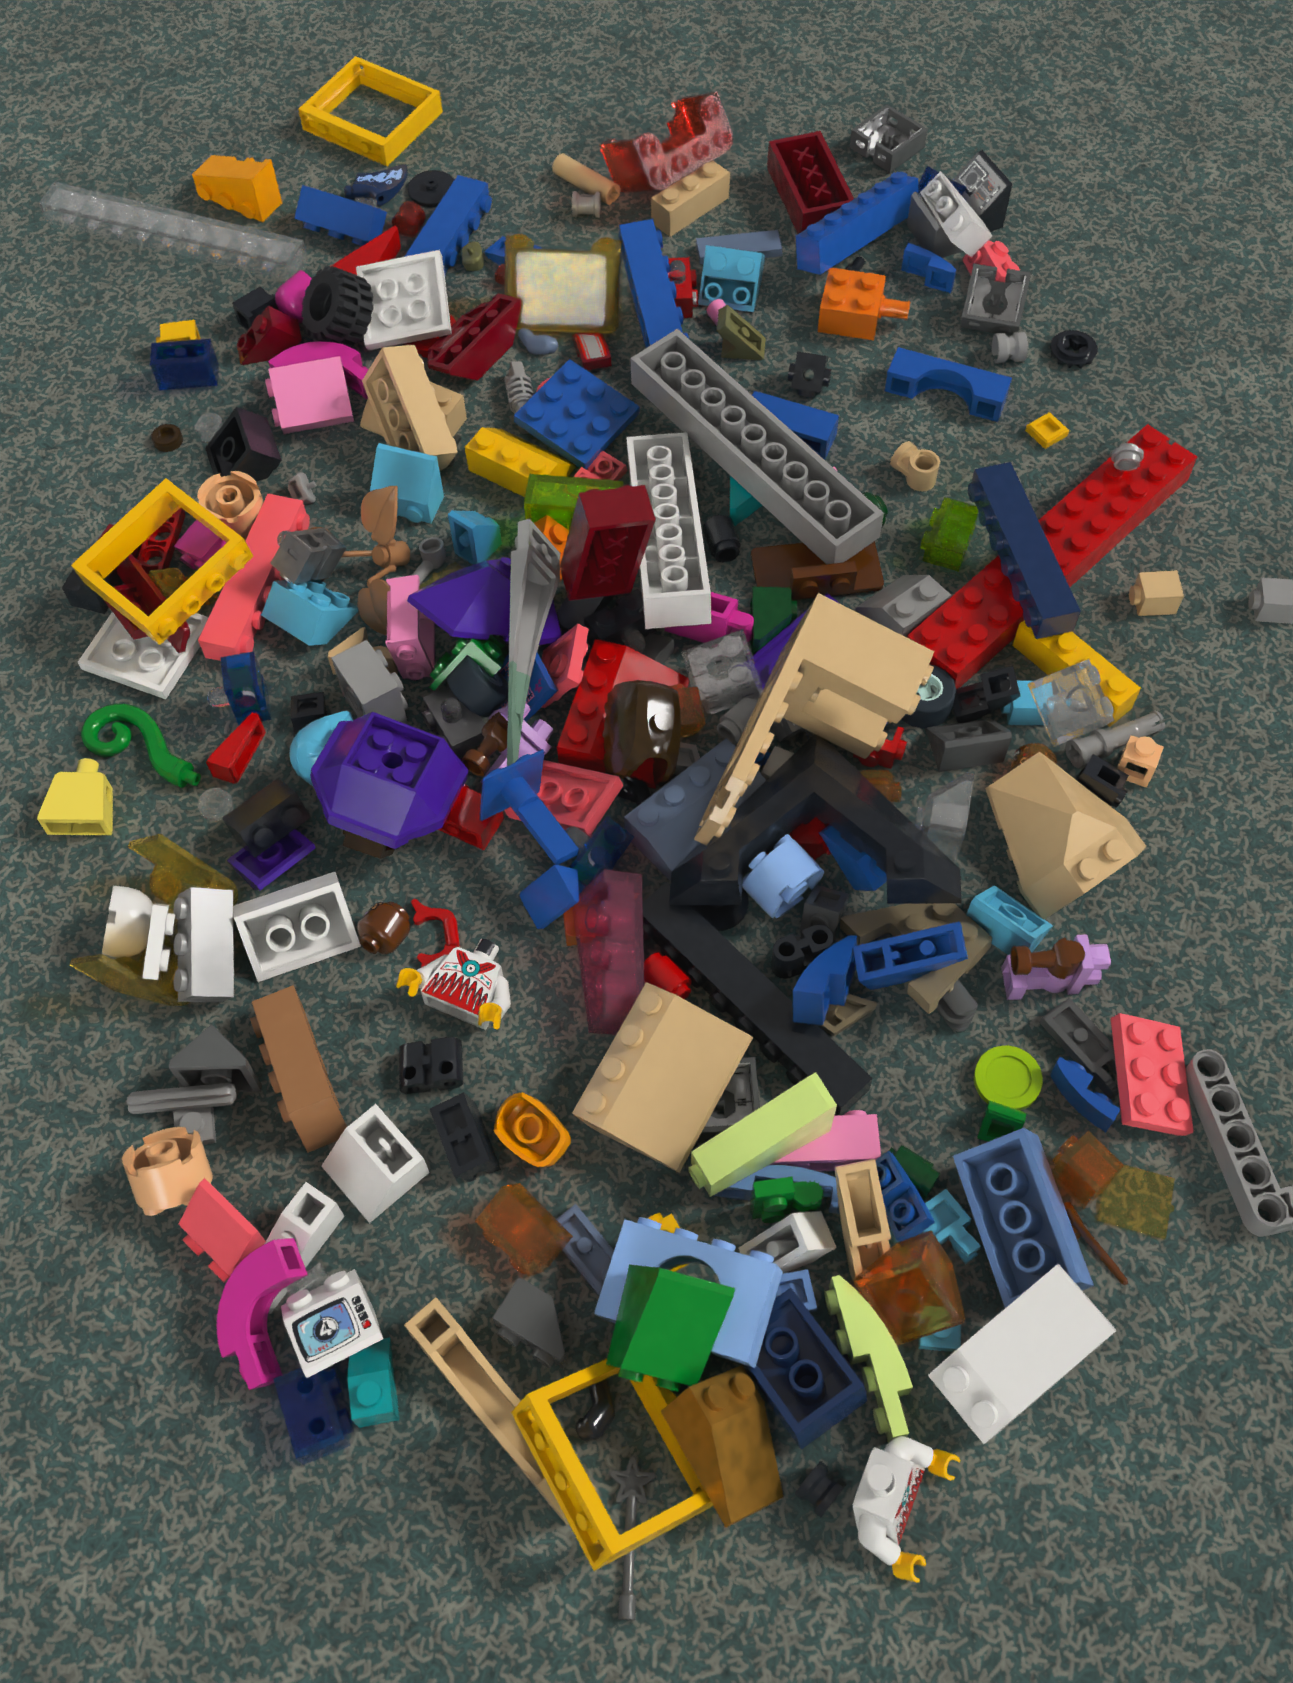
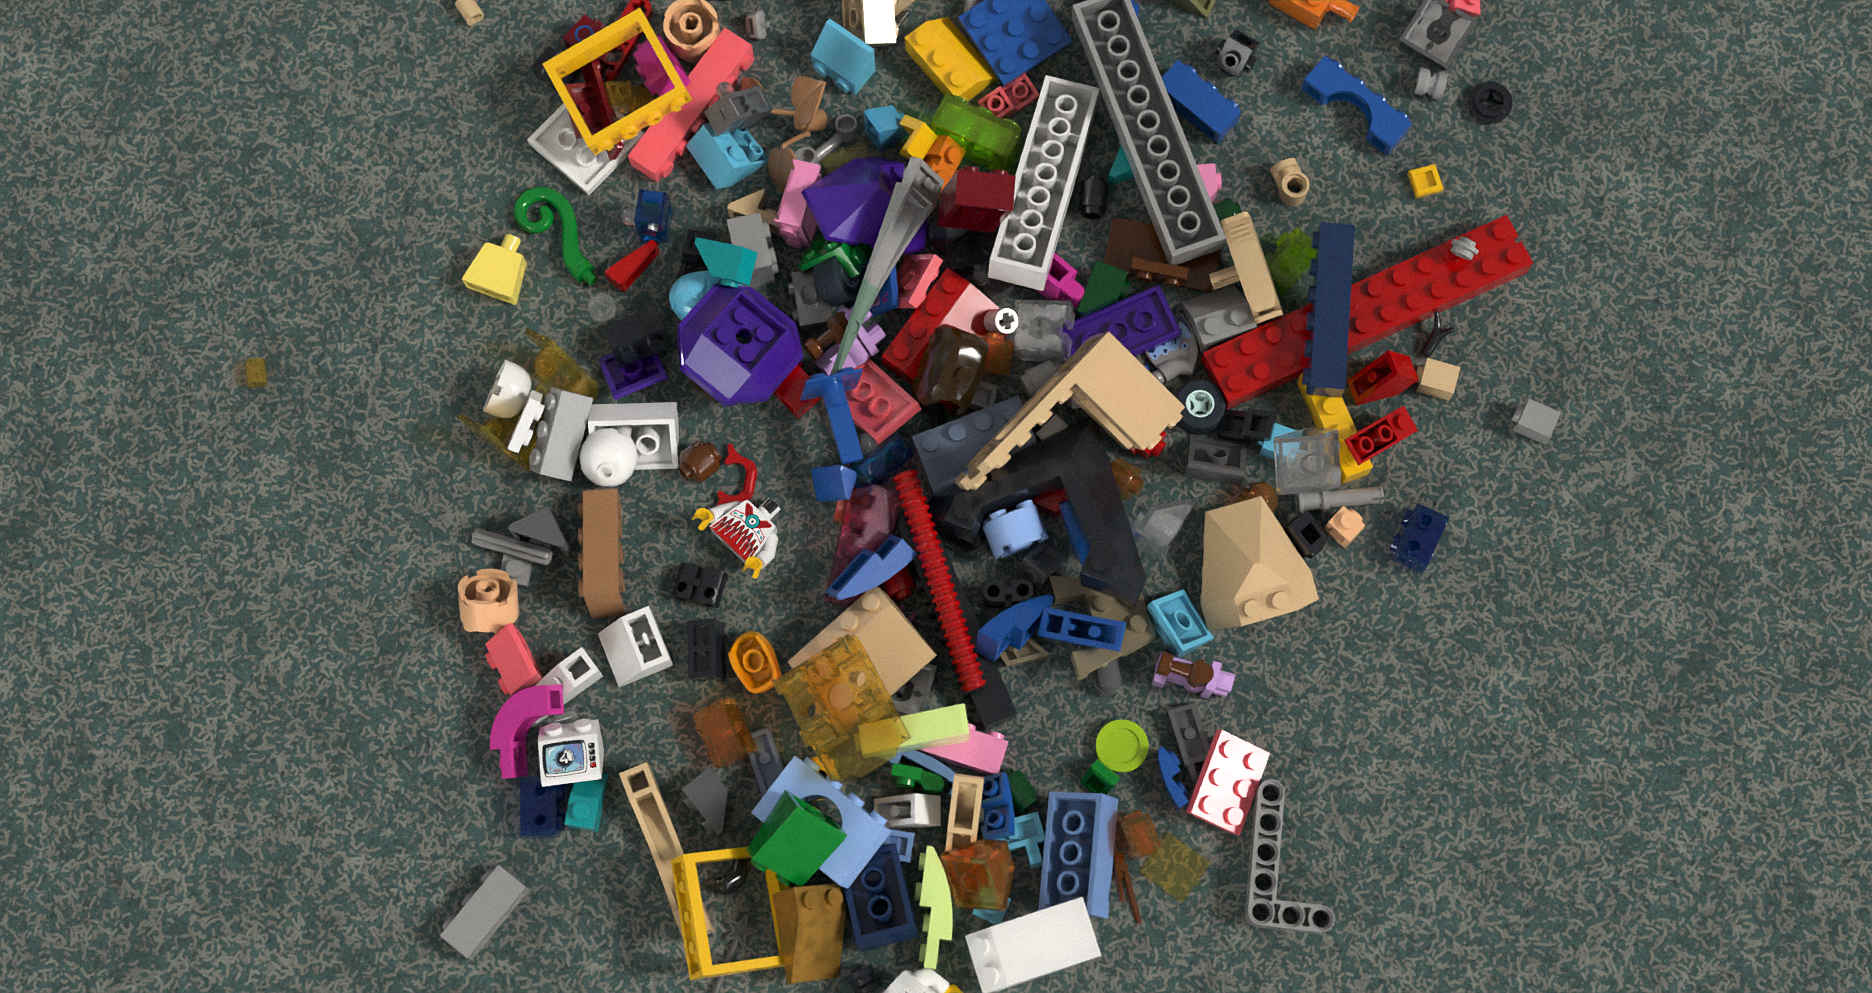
camera: 20 degrees right, 15 degrees up
none -> light grey brick [440,865,530,960]
none -> white cylinder [579,428,638,487]
none -> teal slope [694,237,758,288]
none -> clear yellow piece [771,634,911,782]
none -> slope [825,535,917,600]
none -> red piece [893,469,986,692]
none -> yellow panel [899,115,938,160]
none -> white gear [984,308,1018,334]
none -> tan piece [1209,211,1284,324]
none -> red slope [1344,406,1418,466]
none -> red slope [1347,350,1419,405]
none -> clear blue brick [1389,503,1449,574]
none -> black bar [1420,311,1455,358]

